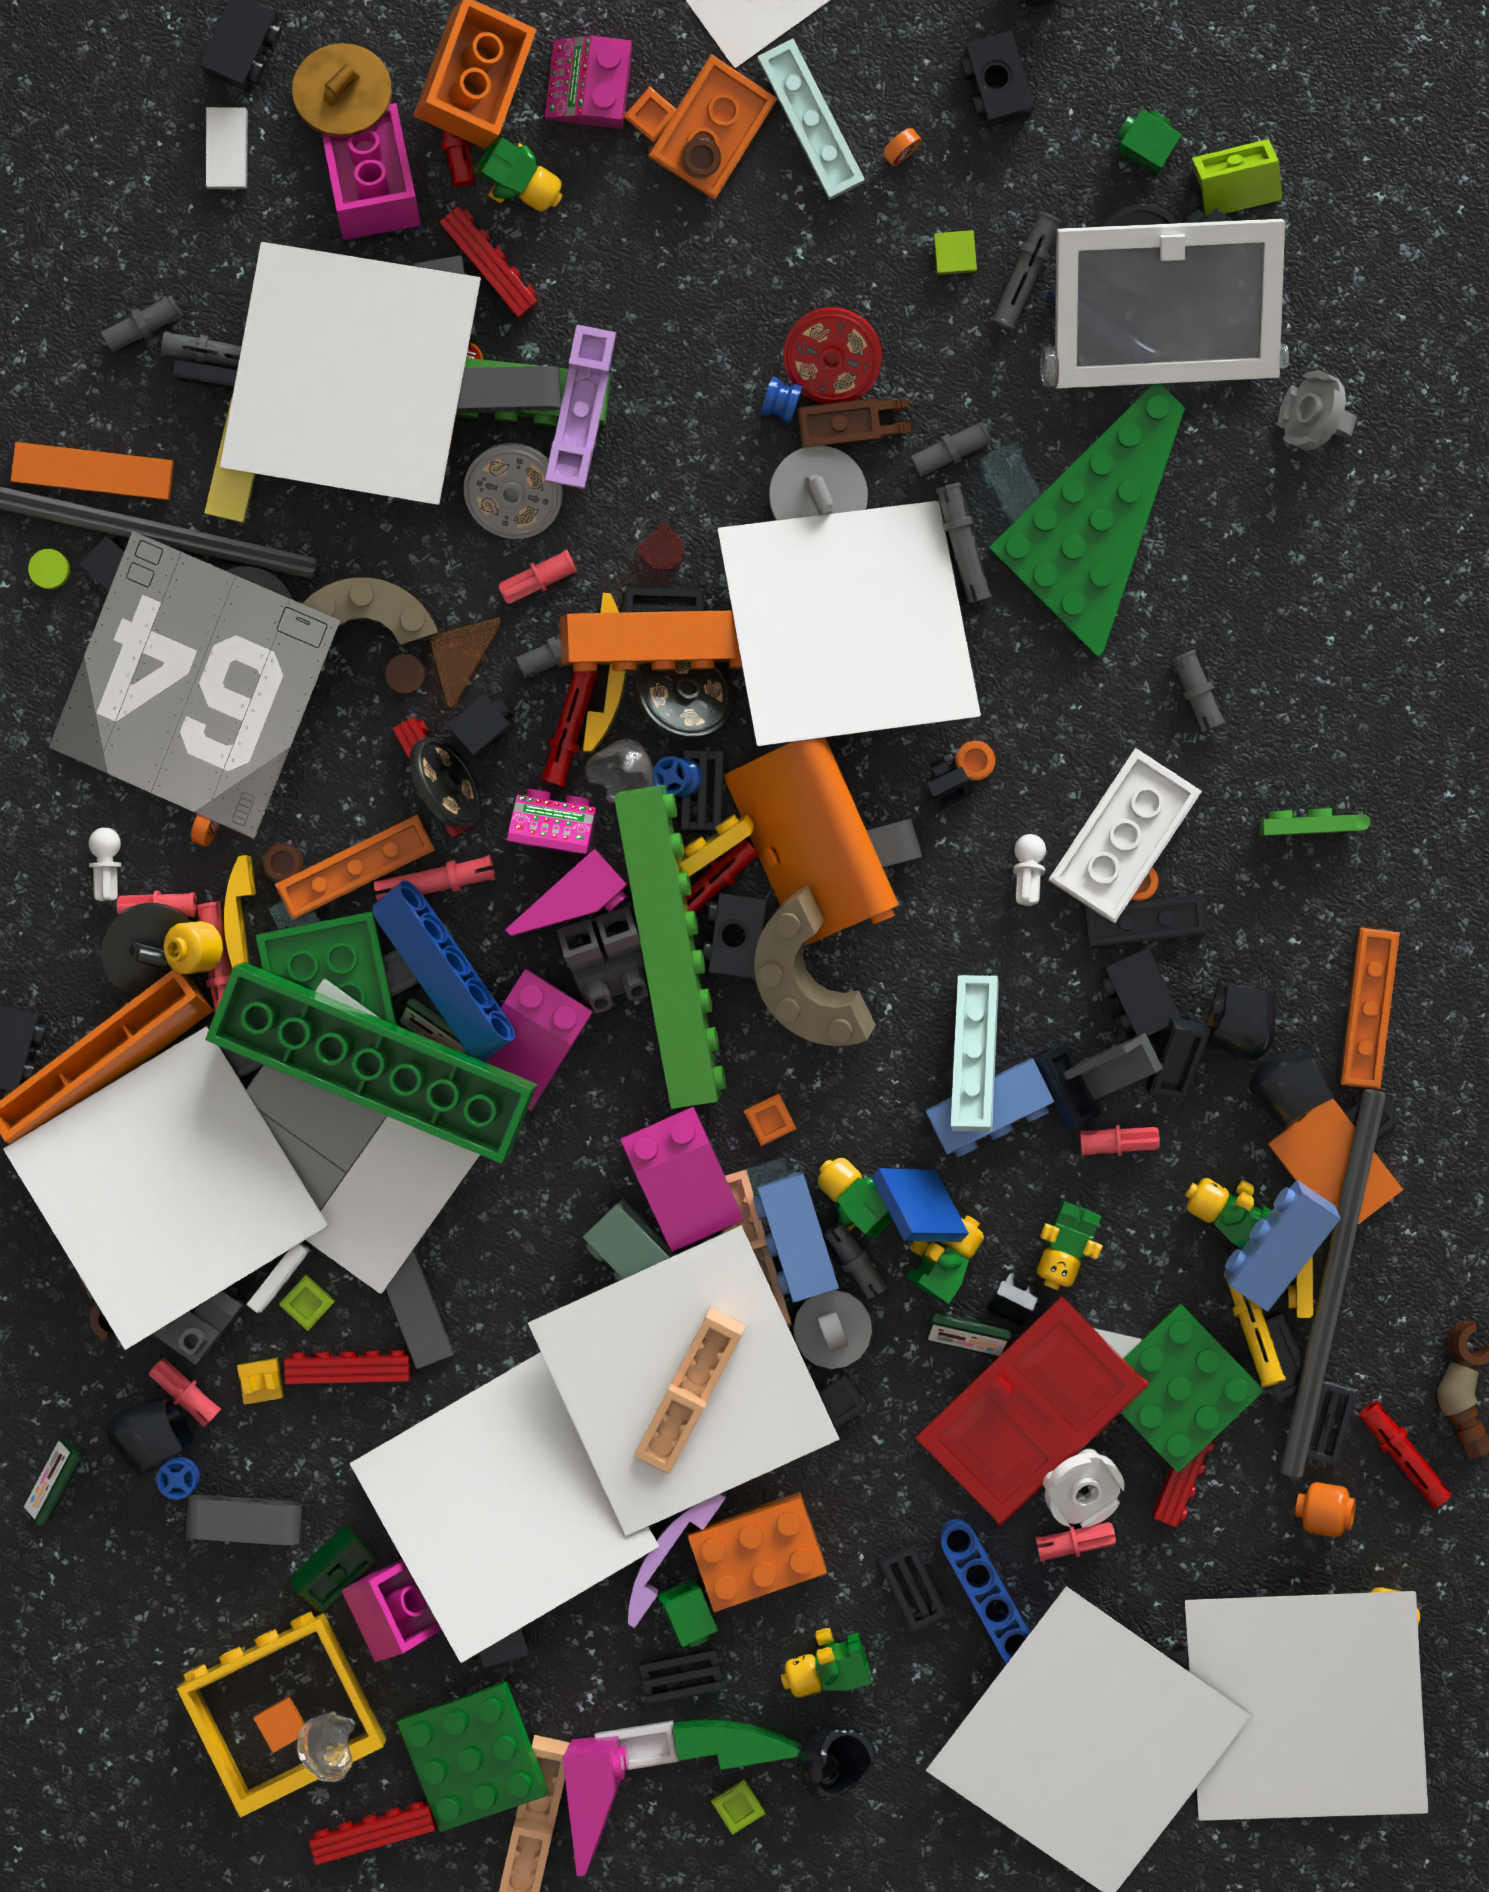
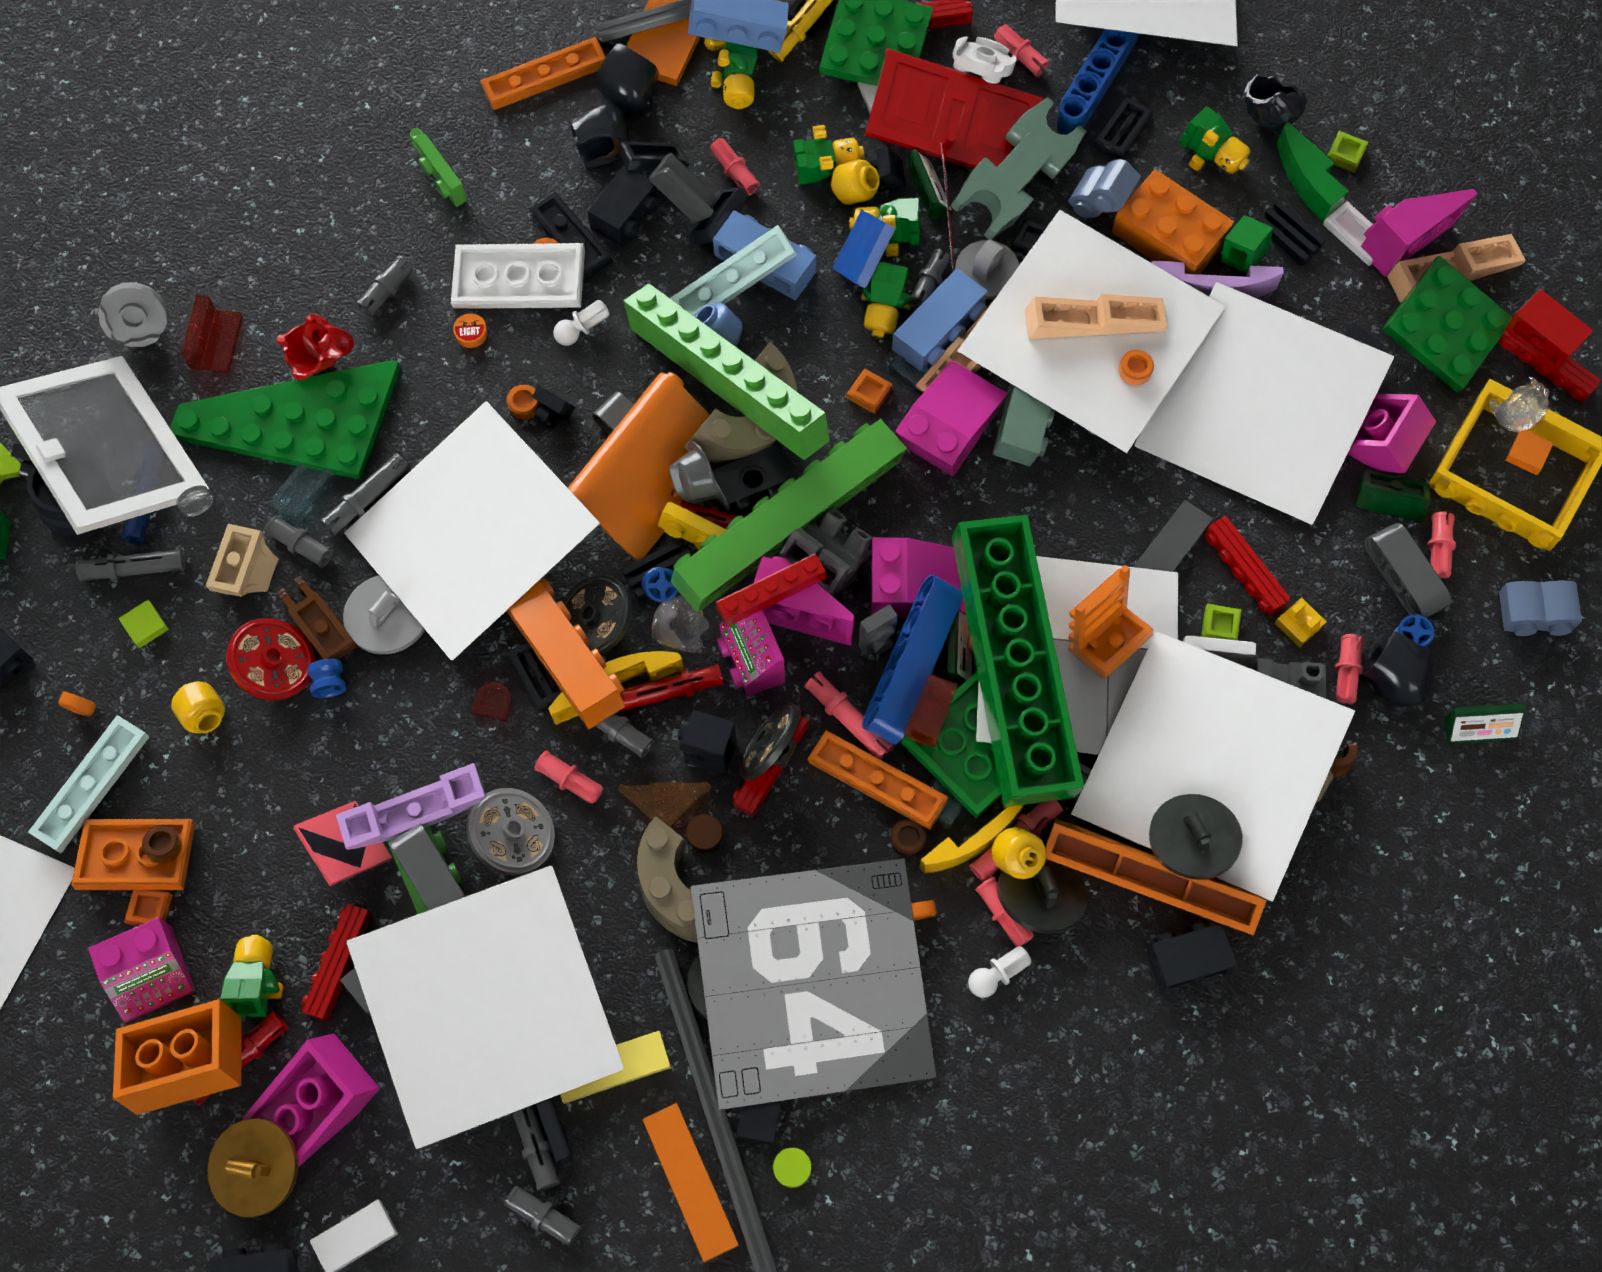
camera: 120 degrees left, 20 degrees down
none -> yellow head [171,681,225,734]
none -> clear red panel [181,295,243,373]
none -> tan slope [206,524,278,597]
none -> red hair [276,314,354,381]
none -> coral piece [293,801,392,886]
none -> tile [453,314,488,348]
none -> bright green brick [624,283,830,460]
none -> dark grey piece [669,441,730,513]
none -> medium blue head [695,303,743,347]
none -> red piece [716,553,826,628]
none -> yellow head [831,159,880,205]
none -> dark grey plate [859,604,898,657]
none -> clear red leg [905,674,958,748]
none -> red sticker [941,142,955,272]
none -> sand green piece [951,97,1087,240]
none -> sand blue brick [1068,160,1141,218]
none -> orange plate [1068,565,1153,679]
none -> orange tile [1118,350,1154,385]
none -> pearl dark grey shield [1149,794,1243,880]
none -> coral axle [1428,512,1456,579]
none -> sand blue brick [1499,580,1582,636]
none -> red panel [1505,289,1594,371]

